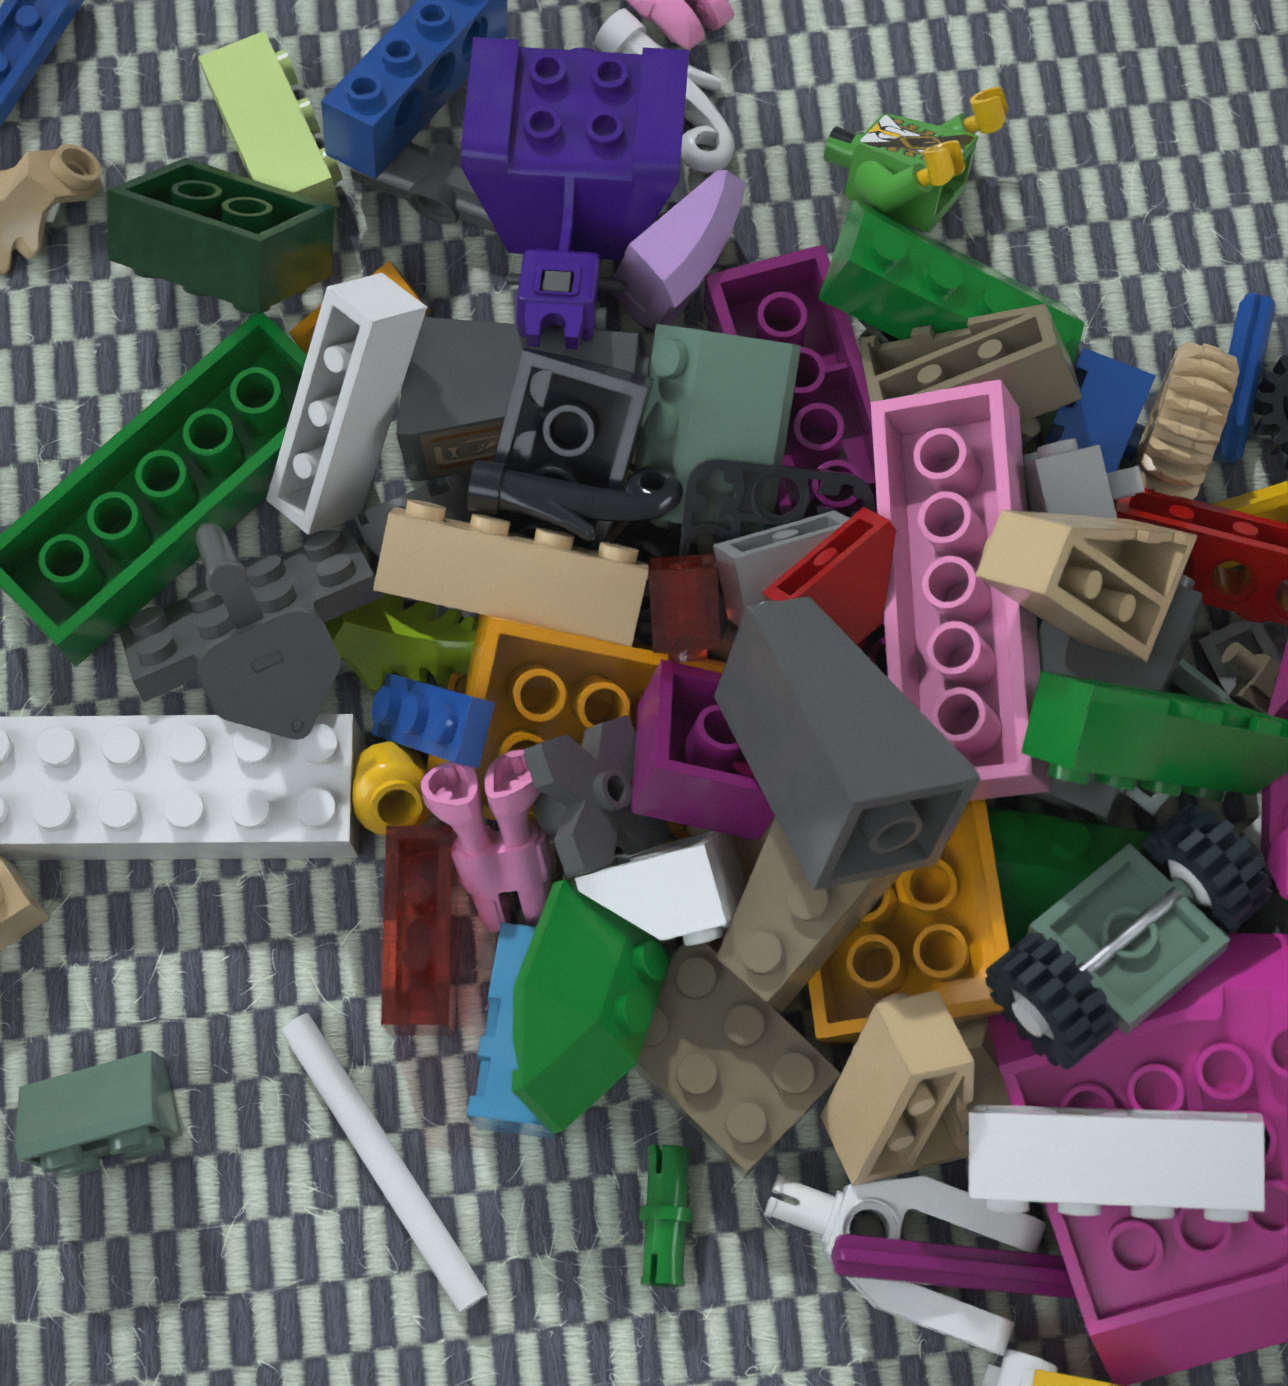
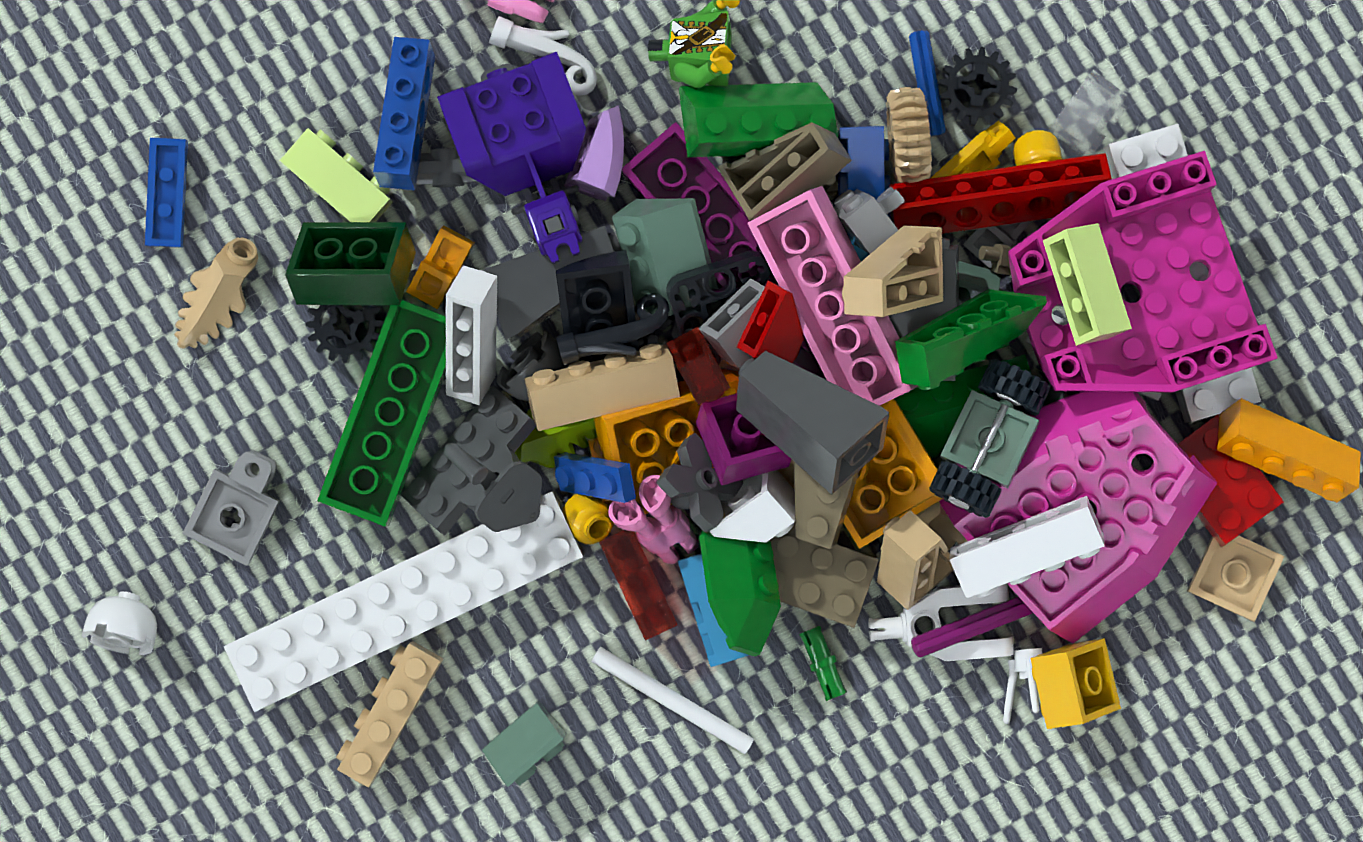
camera: 25 degrees left, 15 degrees up
none -> black gear [305,305,384,363]

